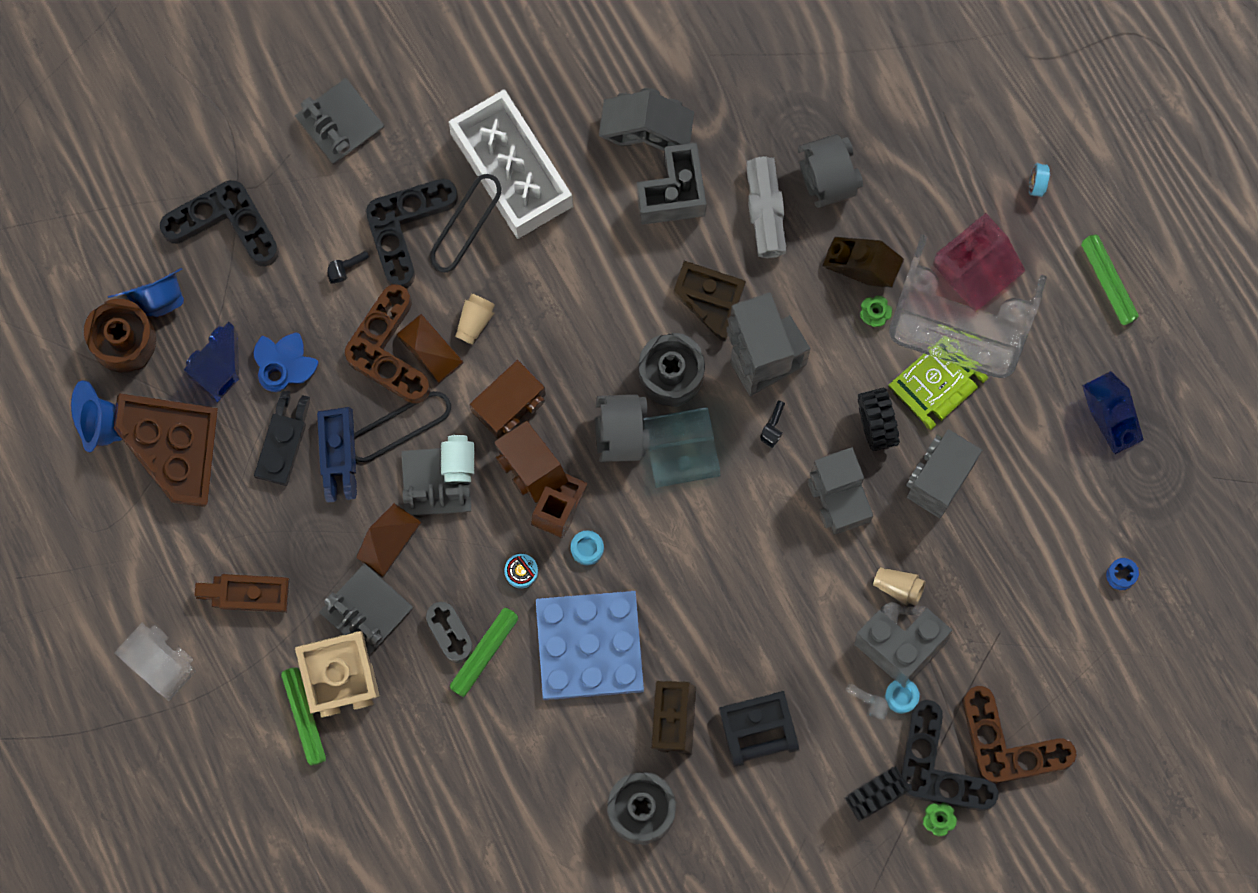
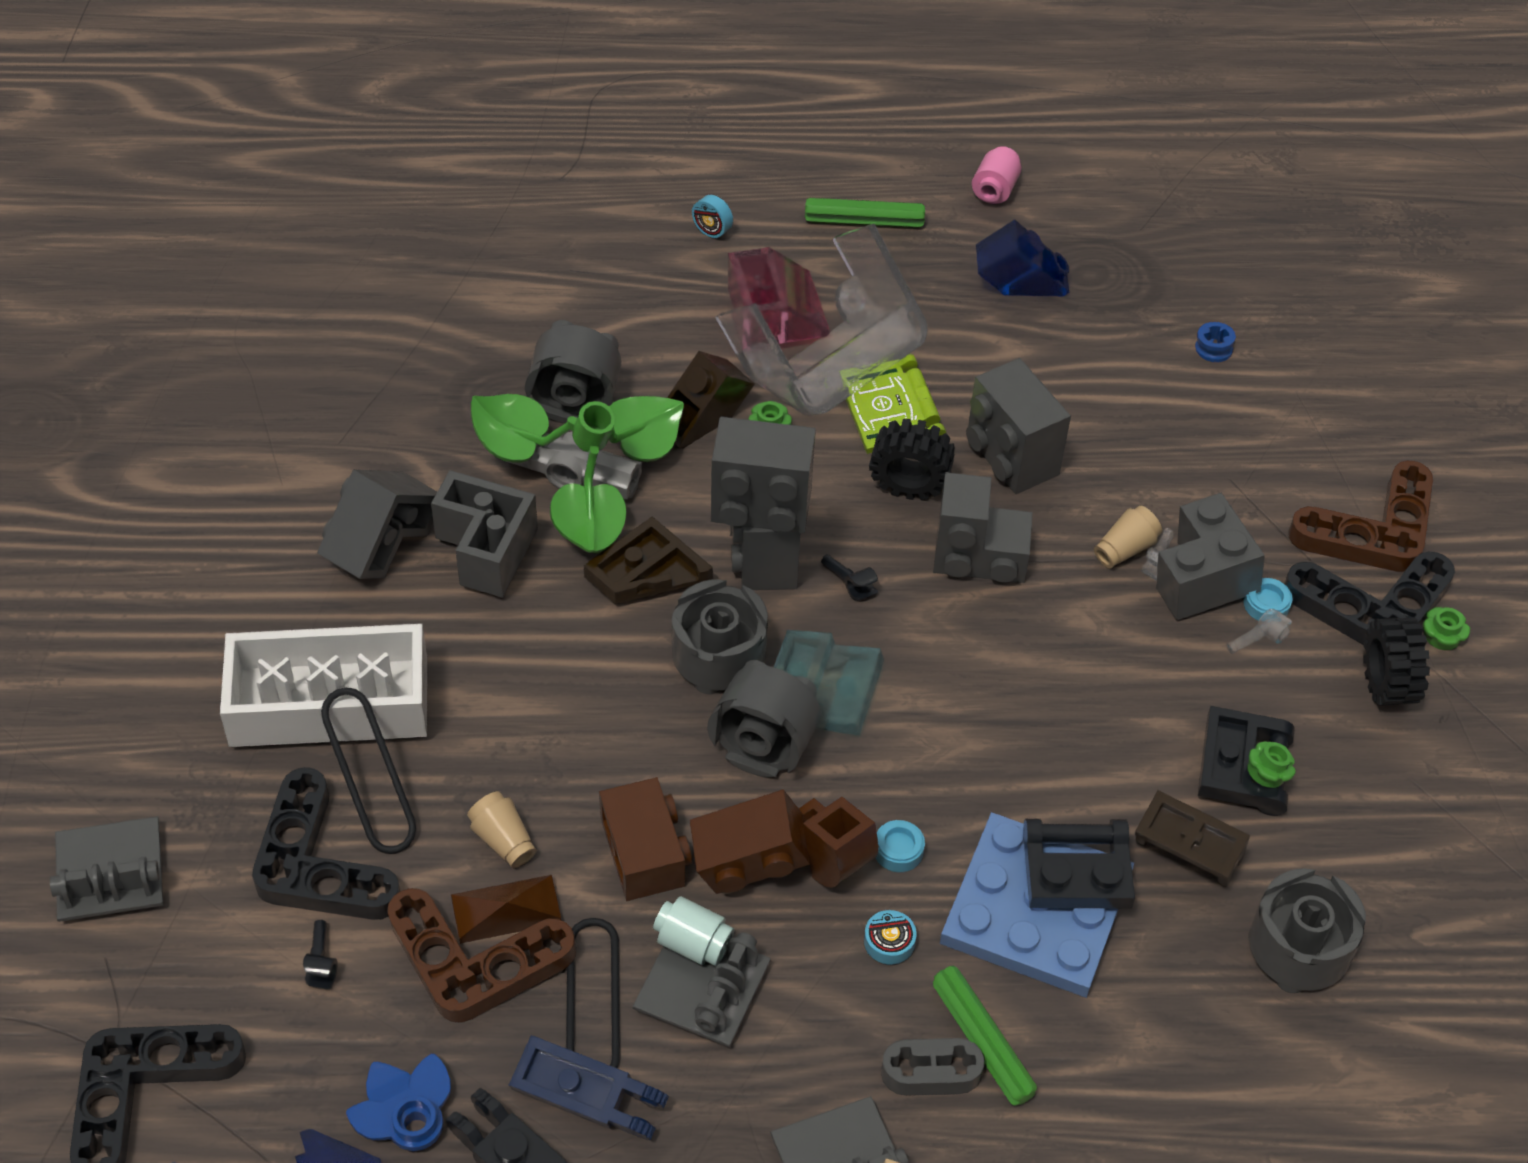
camera: 65 degrees left, 25 degrees down
reddish brown slope [356,503,422,577] -> none
none -> bright green plant [471,394,684,553]
none -> bright pink brick [972,147,1021,204]
none -> black plate [1023,818,1135,909]
none -> bright green plate [1248,741,1296,788]

